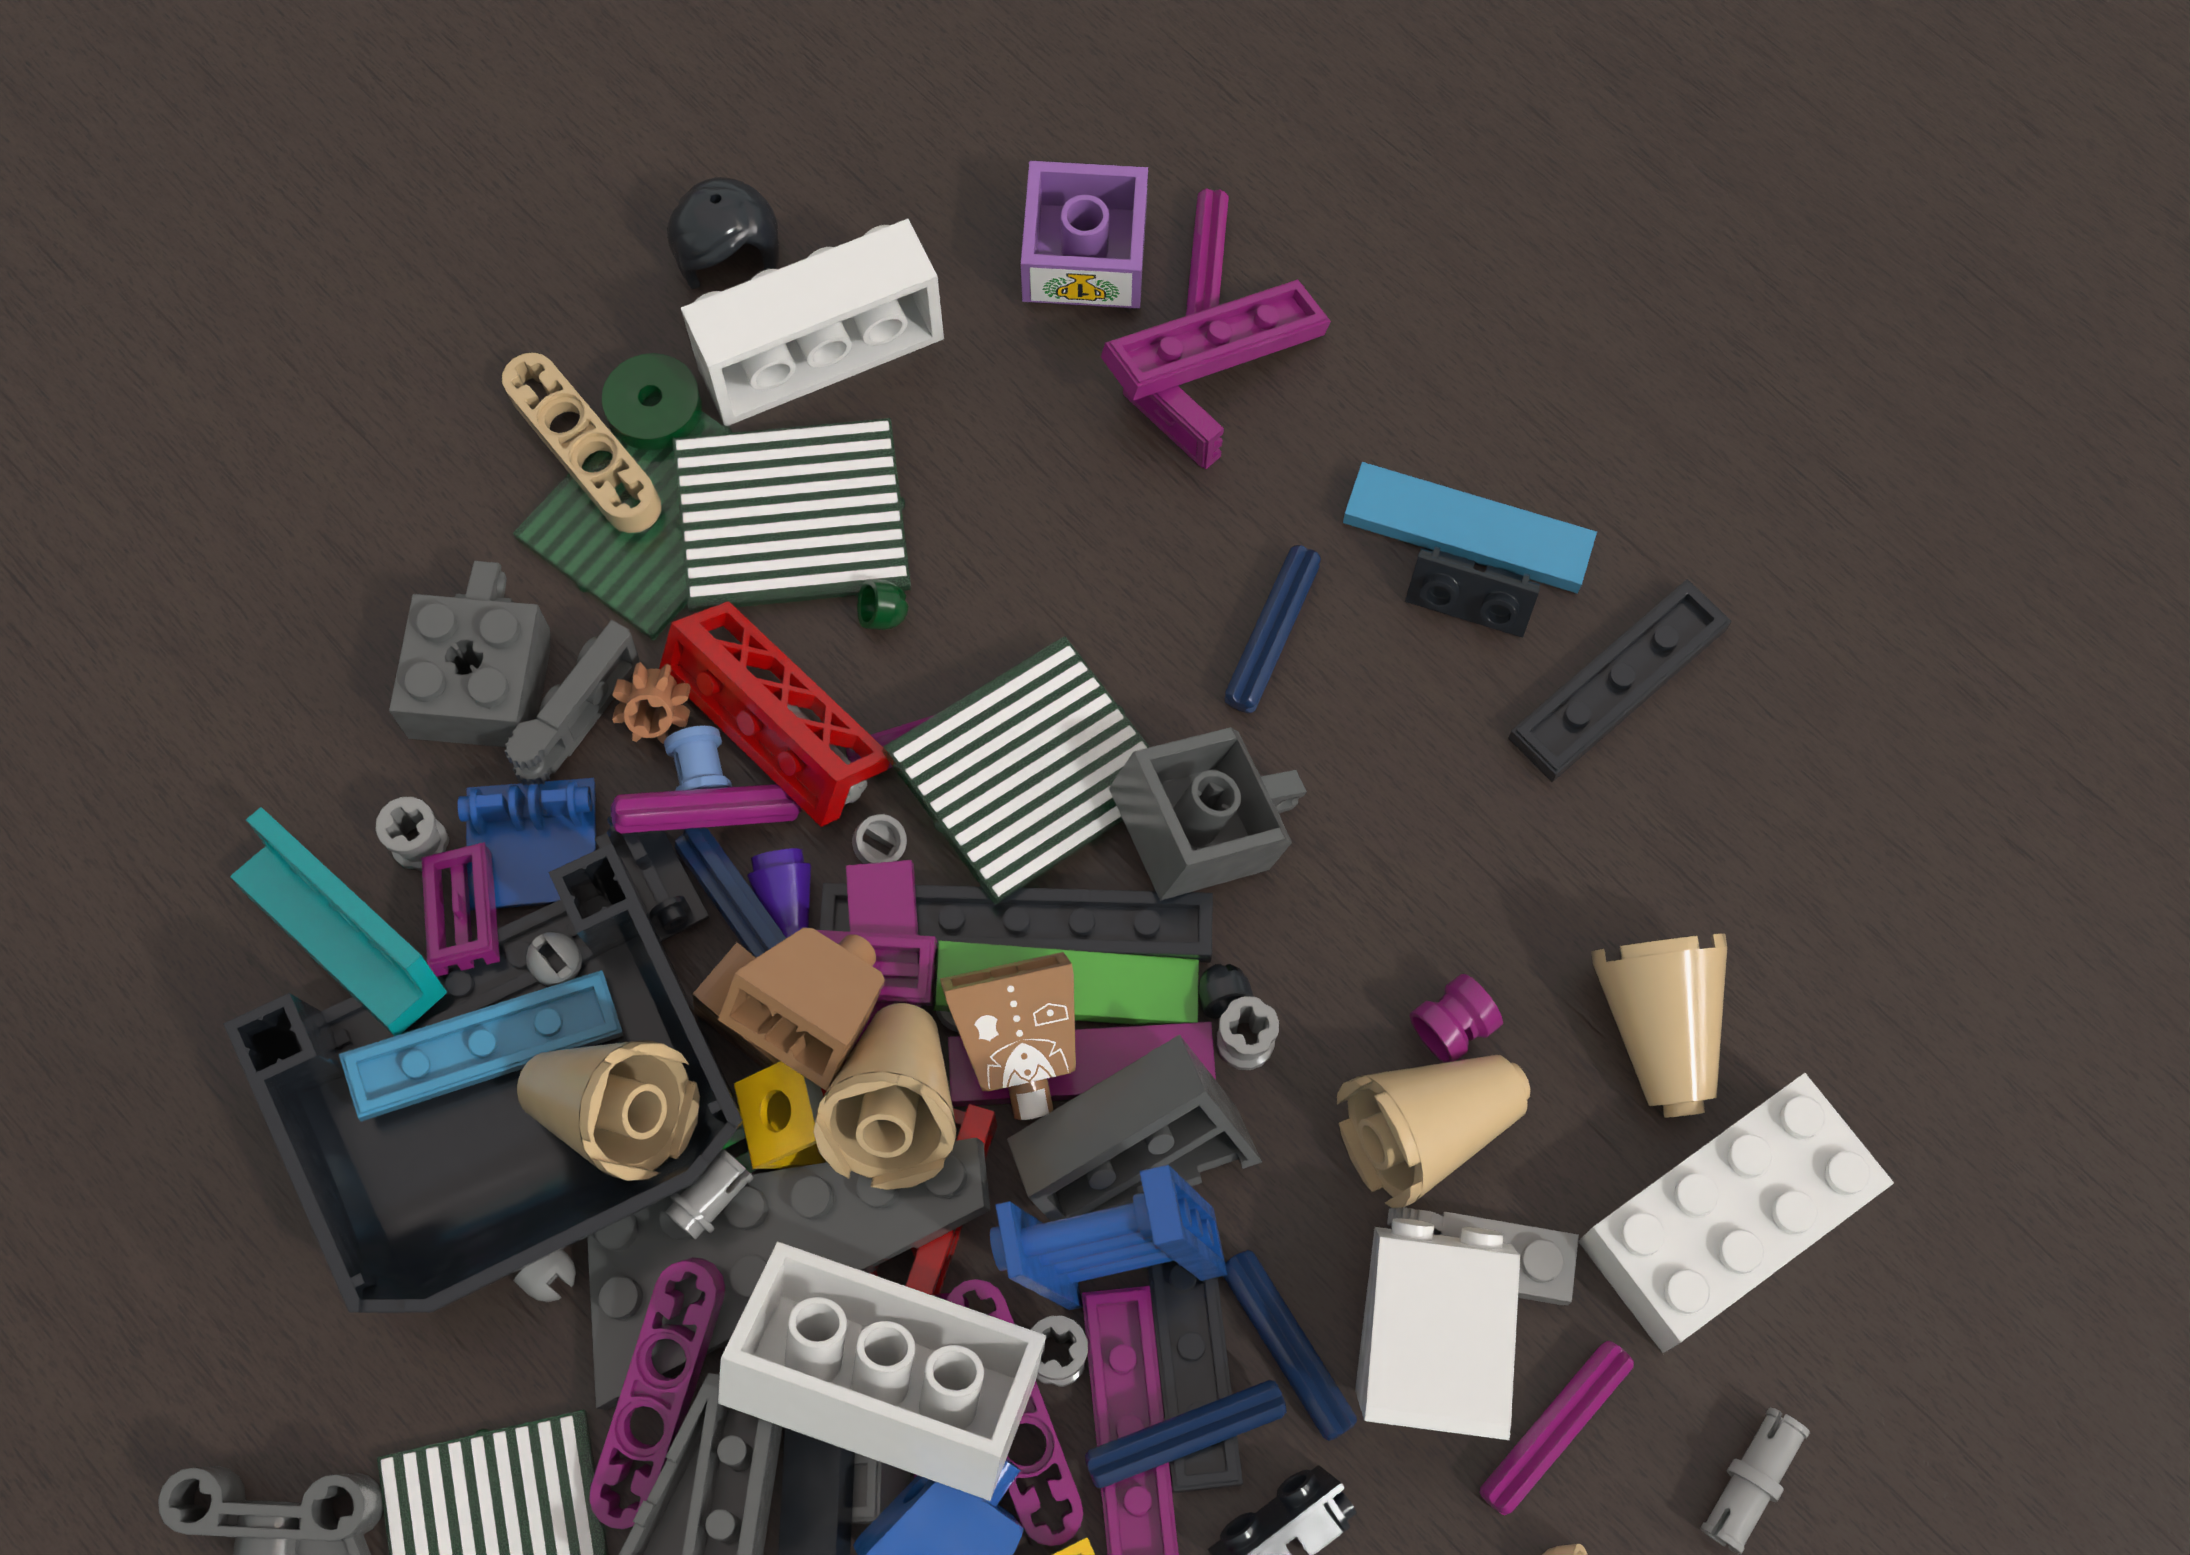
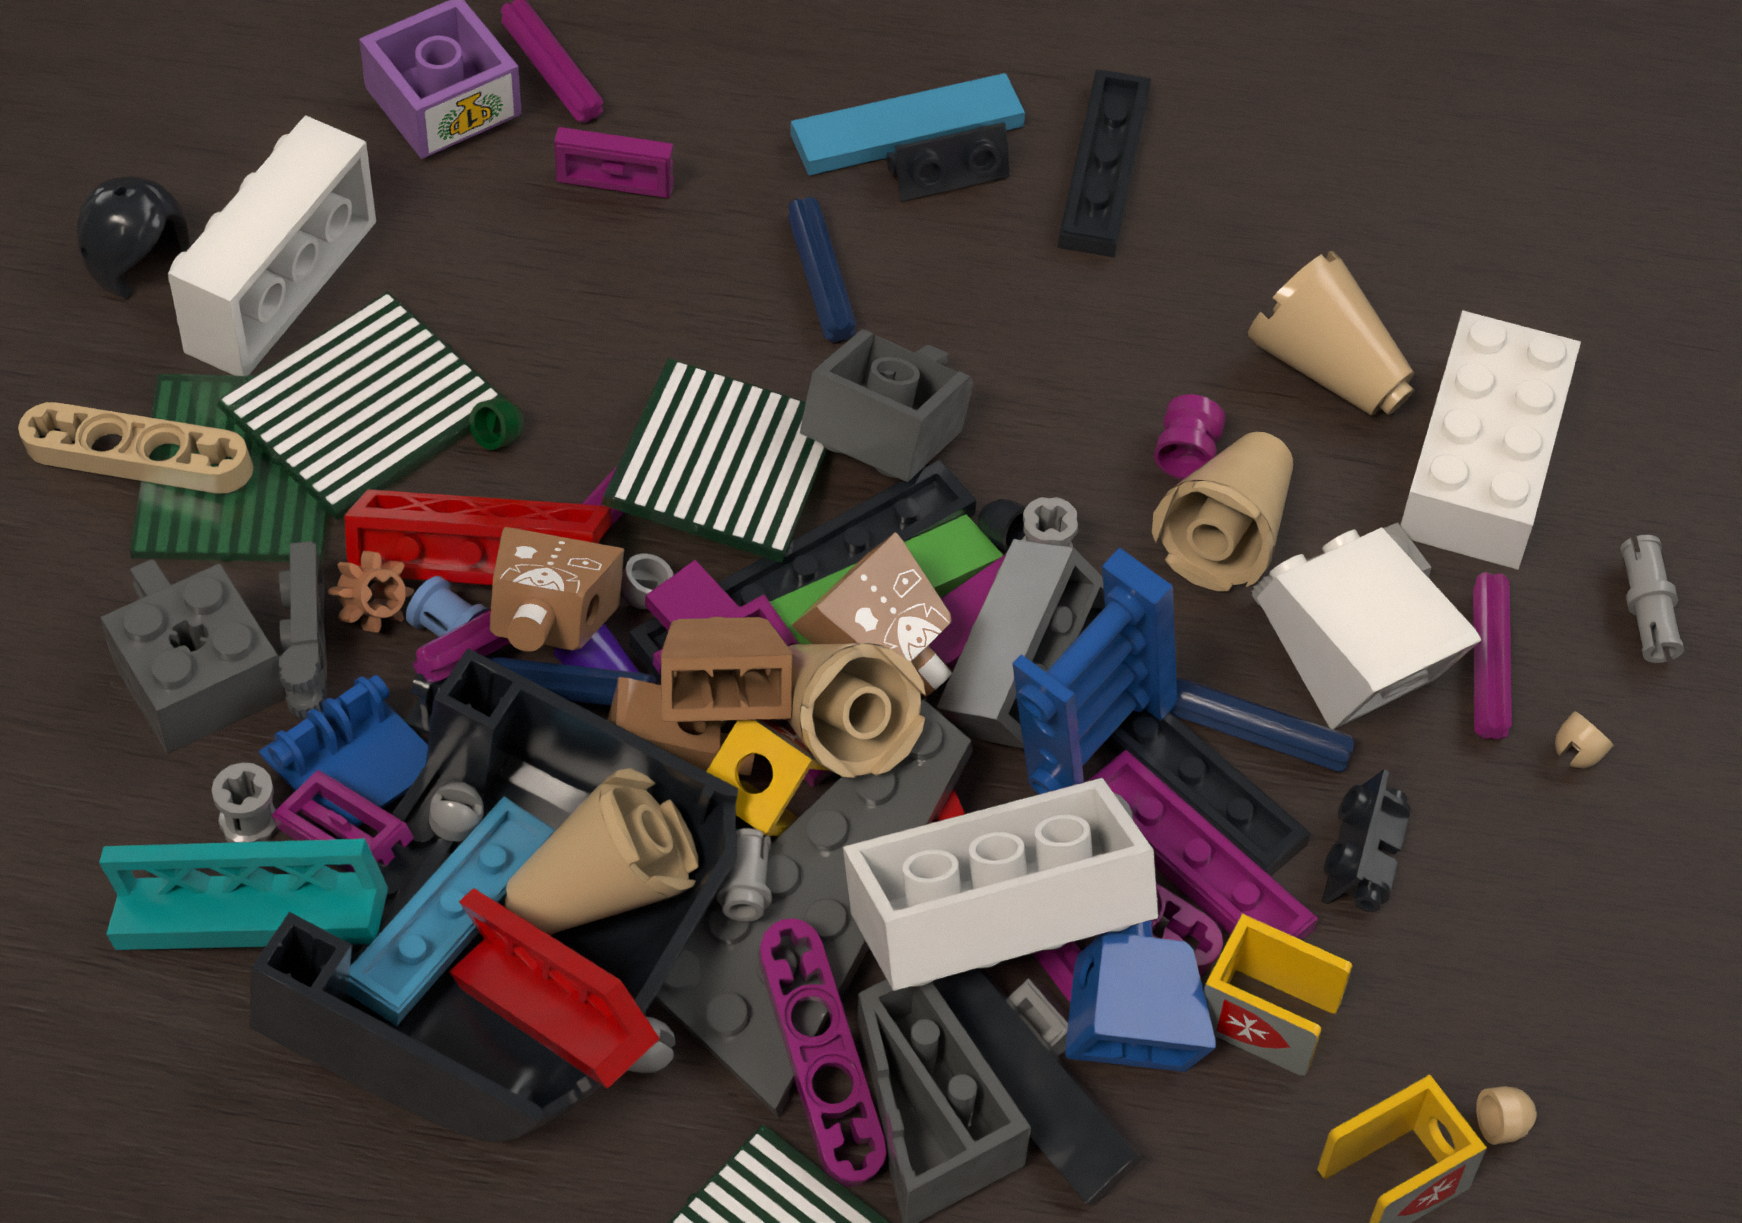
camera: 40 degrees left, 15 degrees down
dark green piece [602,353,702,450] -> none
dark blue axle [1085,1380,1287,1488] -> none
magenta tile [1100,279,1331,401] -> none
none -> red fence [449,888,660,1089]
none -> medium nougat torso [490,527,624,652]

